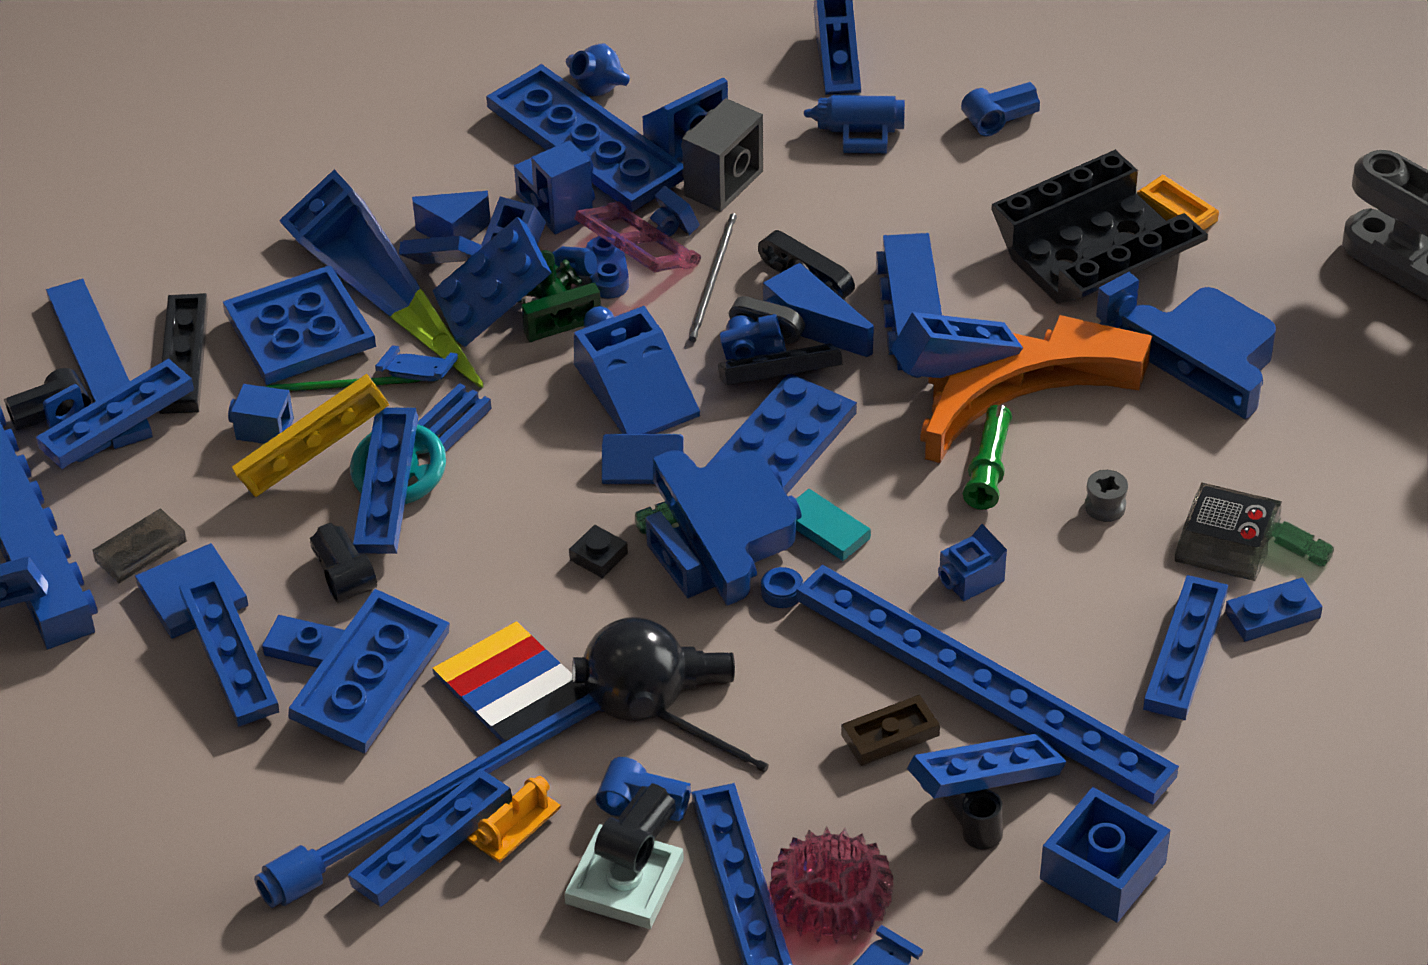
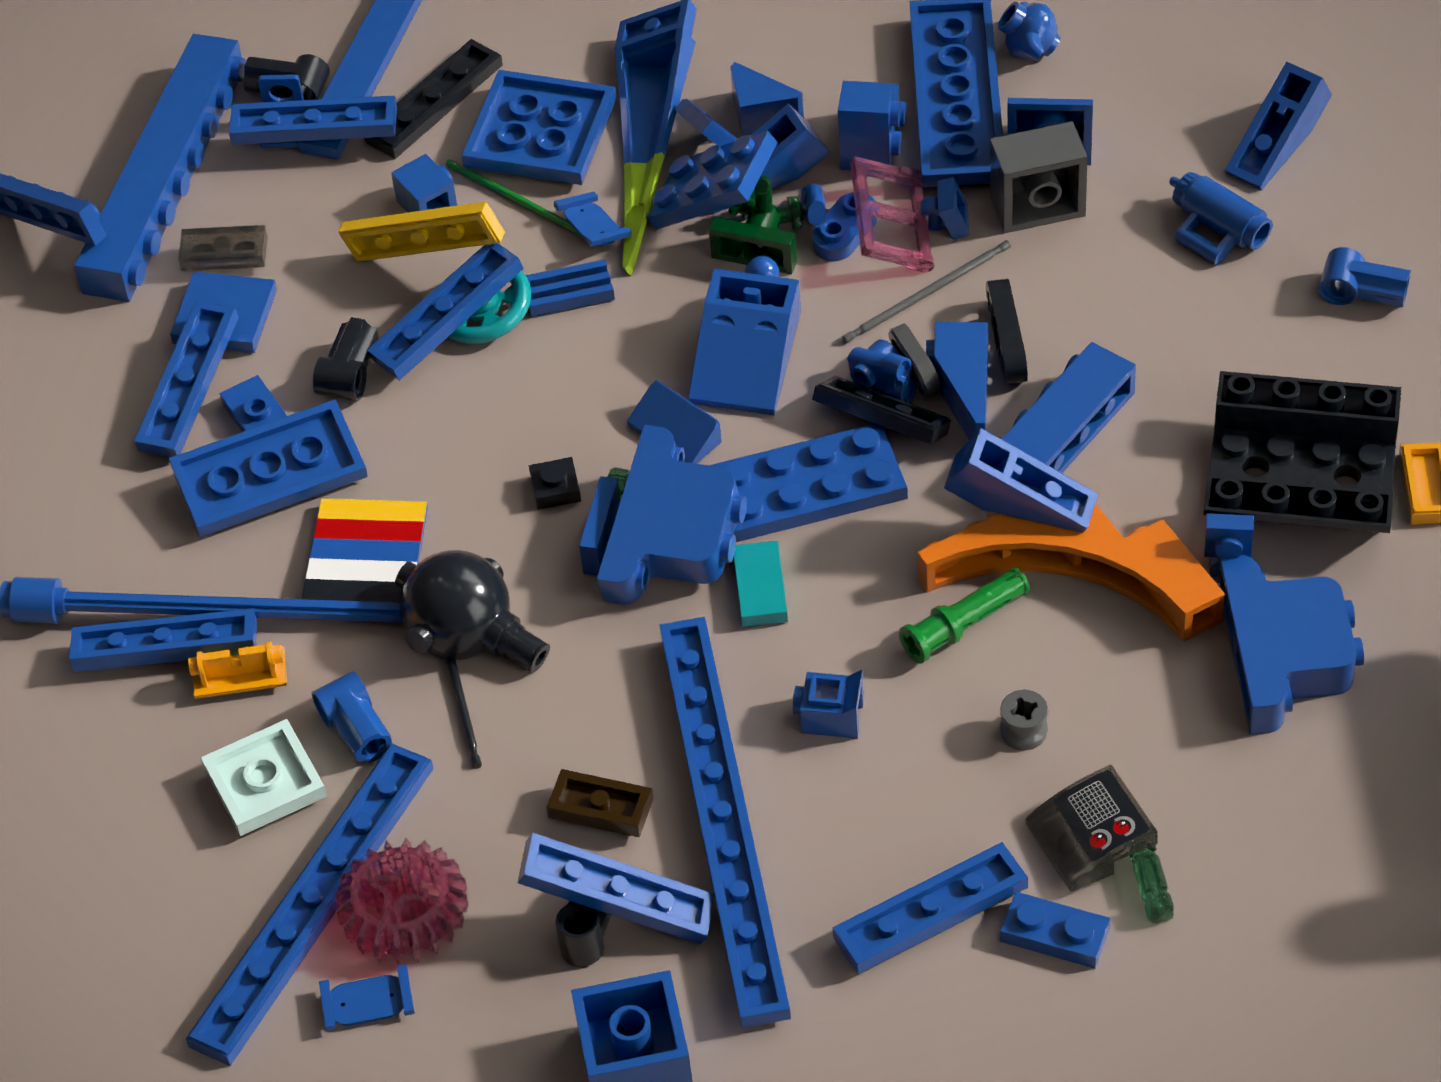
camera: 45 degrees right, 5 degrees up
black piece [594,783,676,873] -> none
blue tile [761,567,803,608] -> none

